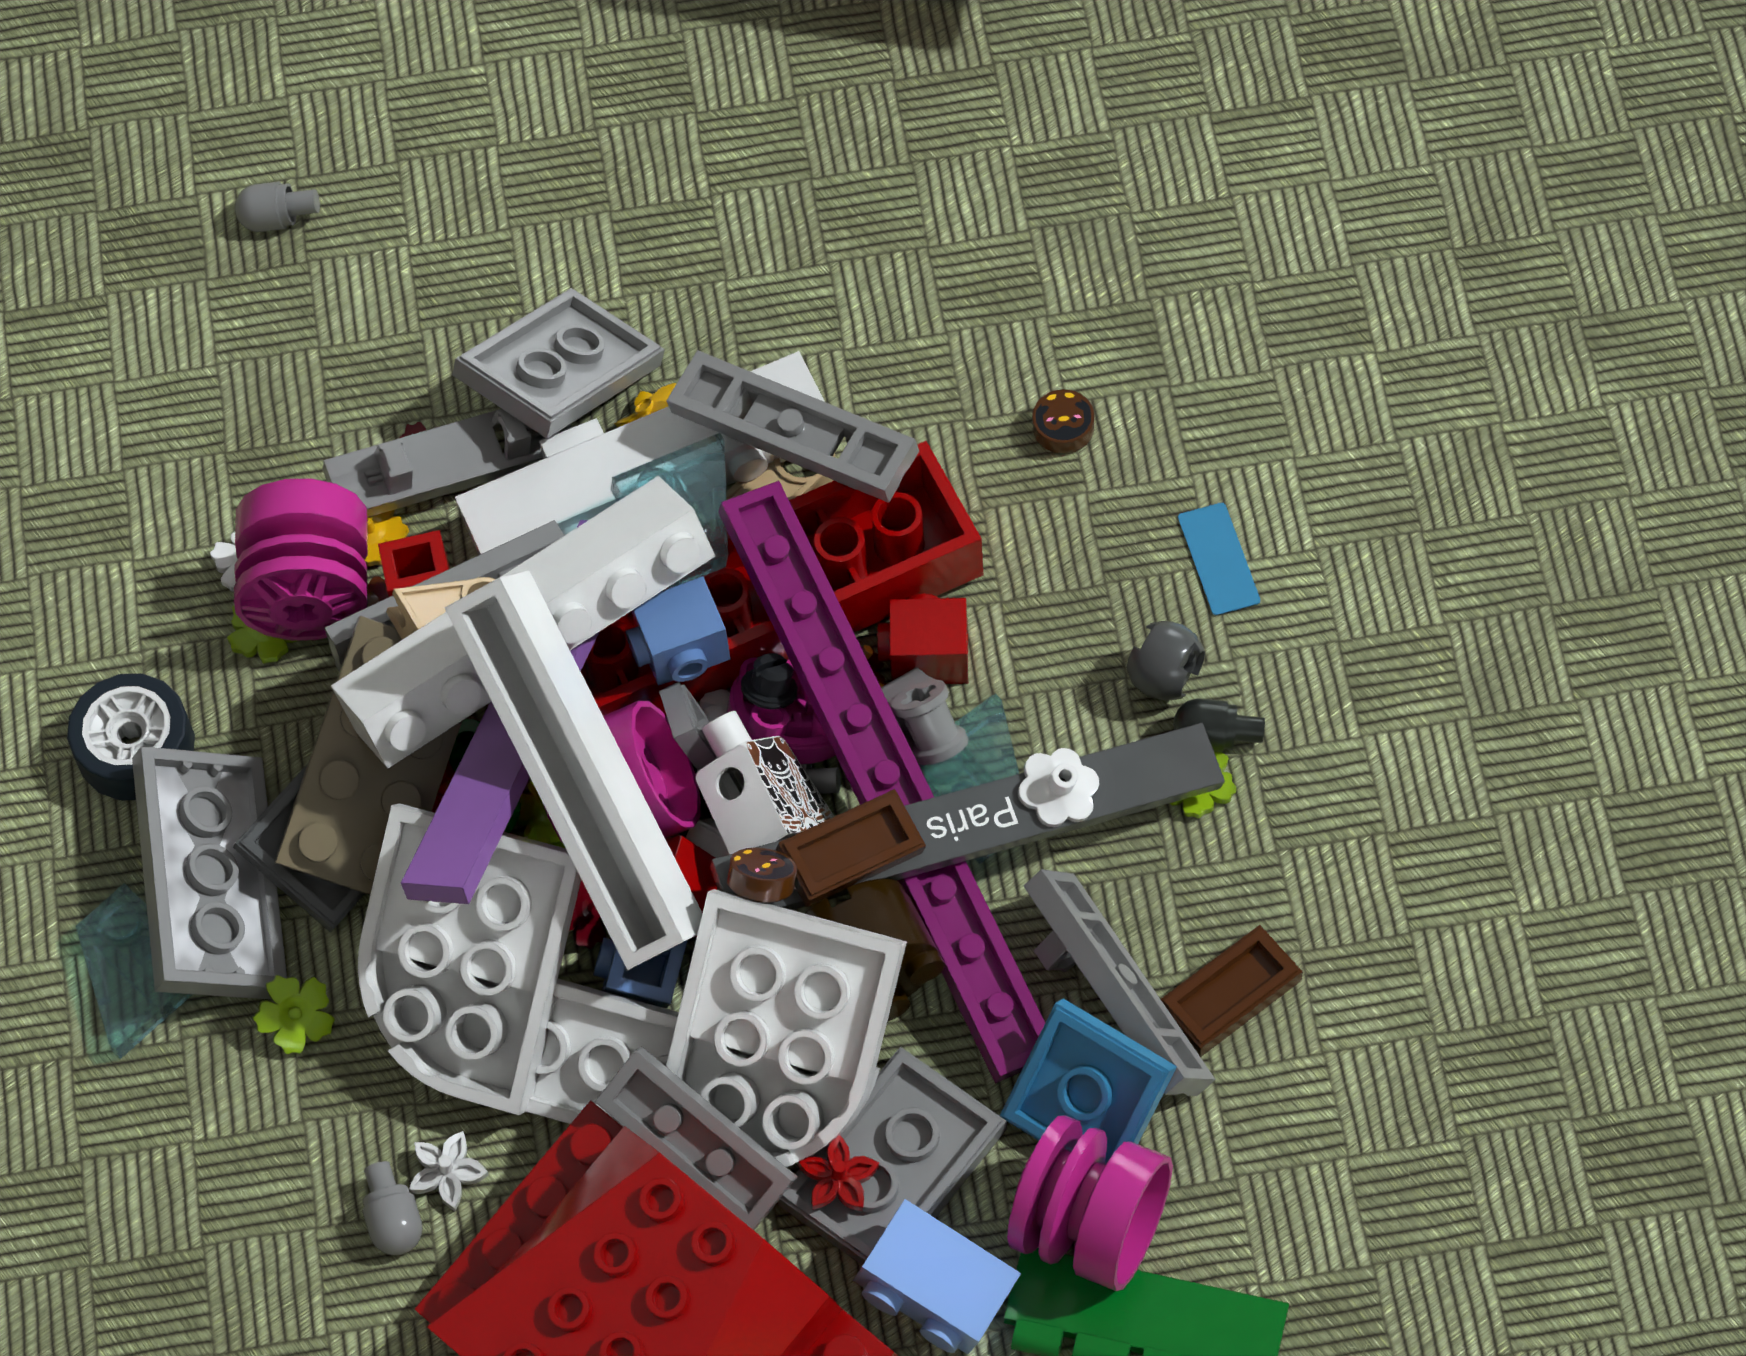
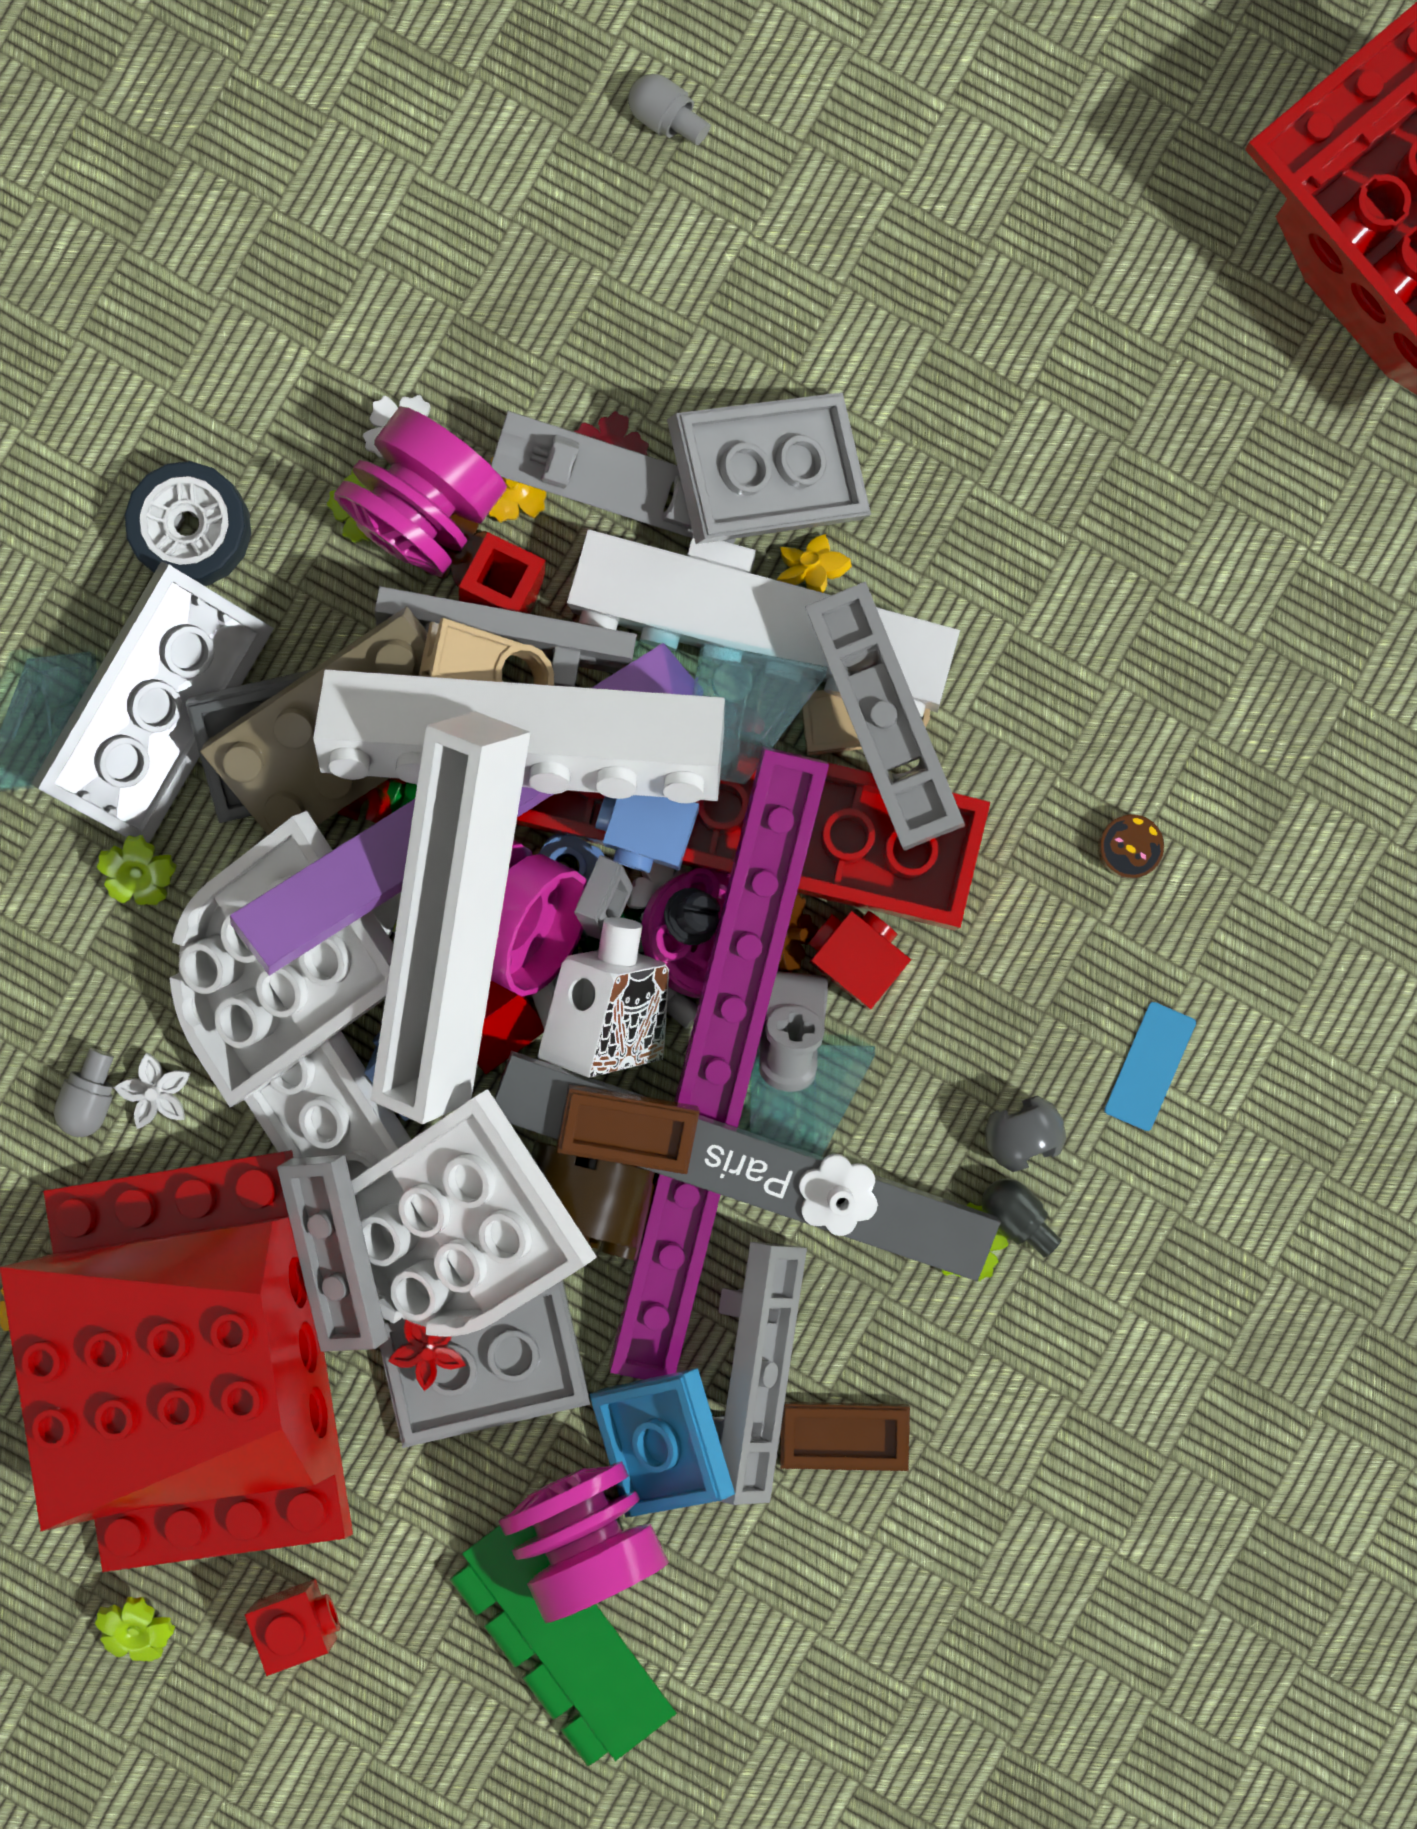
camera: 35 degrees right, 25 degrees up
reddish brown tile [727,848,797,903] -> none
light blue brick [853,1199,1021,1354] -> none

